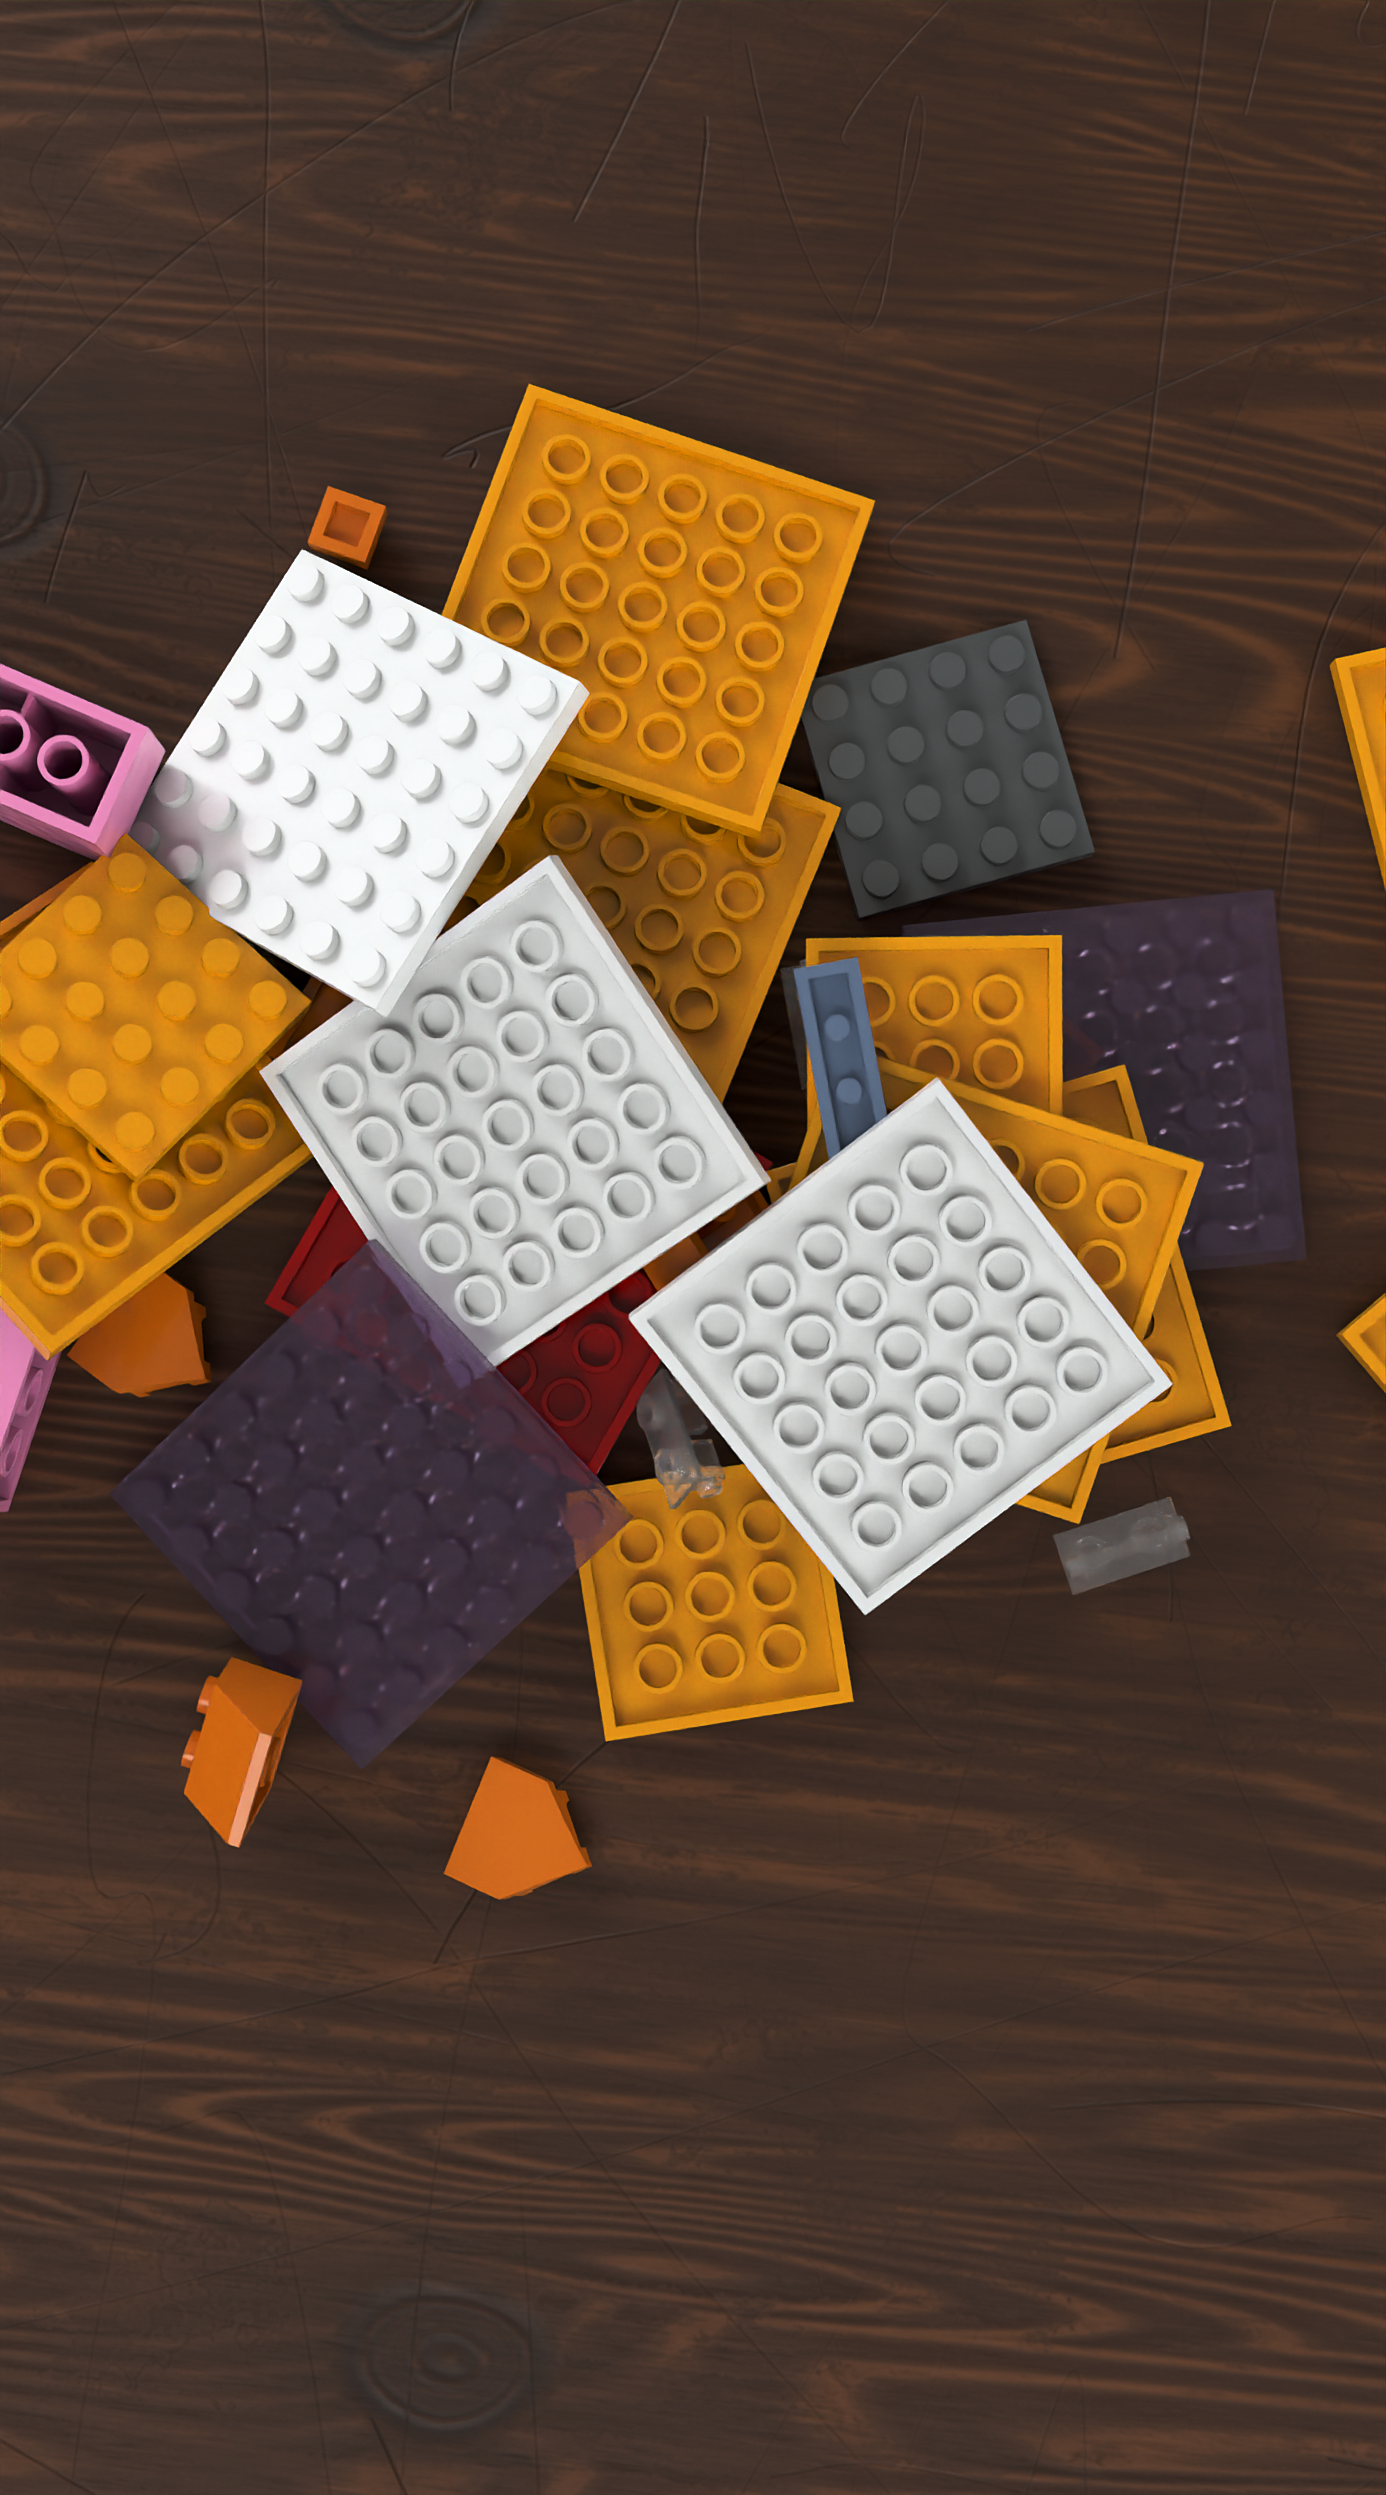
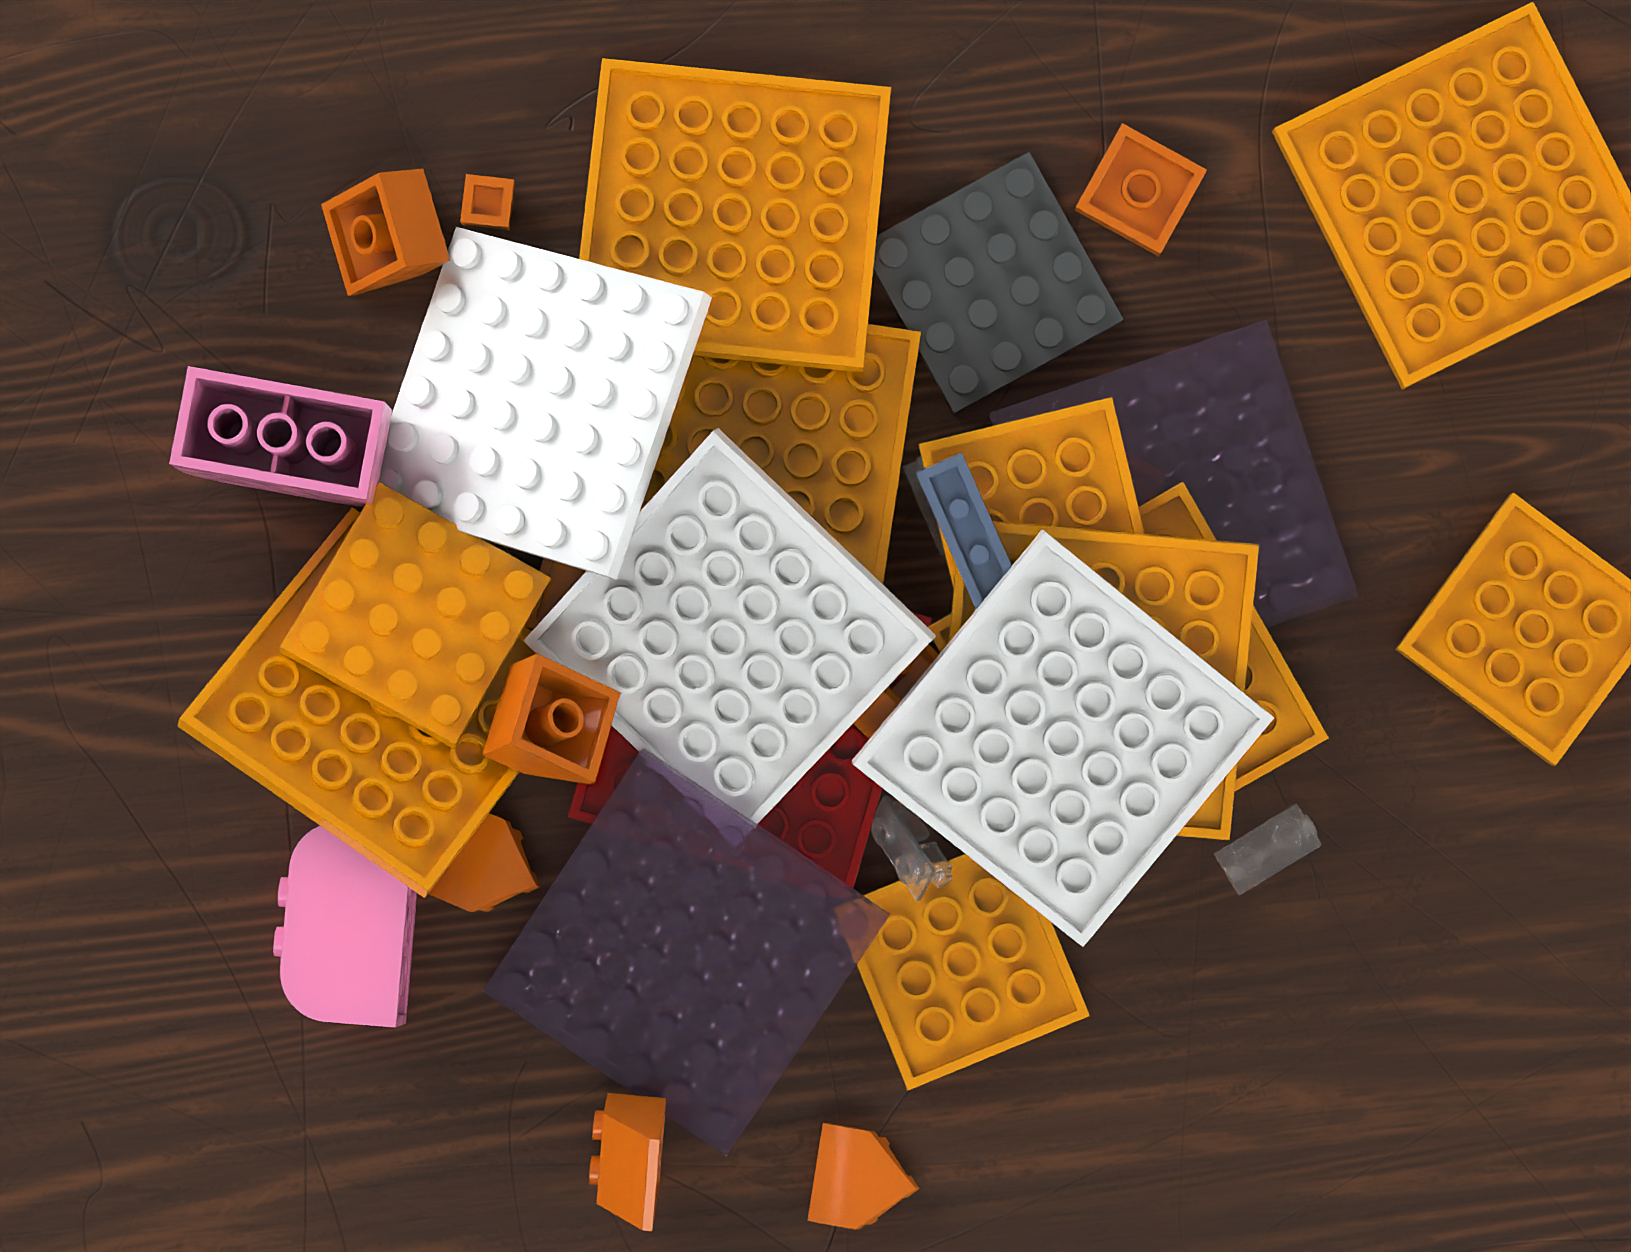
camera: 10 degrees left, 0 degrees up
none -> orange slope [321,169,450,296]
none -> orange slope [482,654,621,784]
none -> orange plate [1075,123,1207,257]

